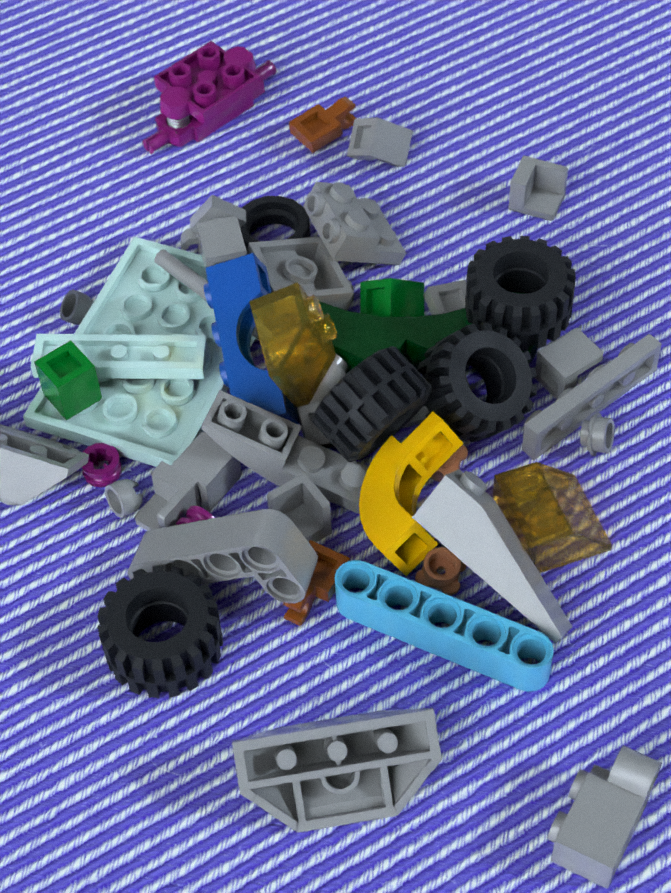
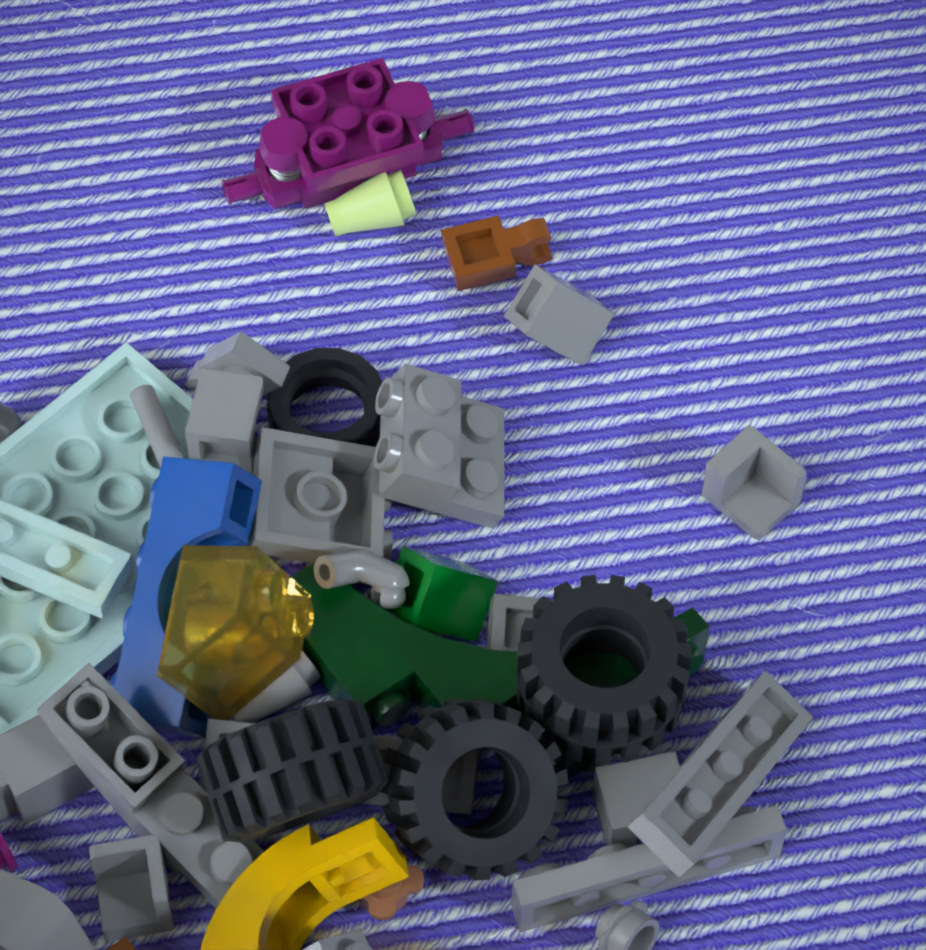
camera: 20 degrees right, 5 degrees up
none -> light grey arm [314,548,410,609]
none -> yellowish green cone [324,170,417,237]
none -> light grey plate [628,670,813,877]

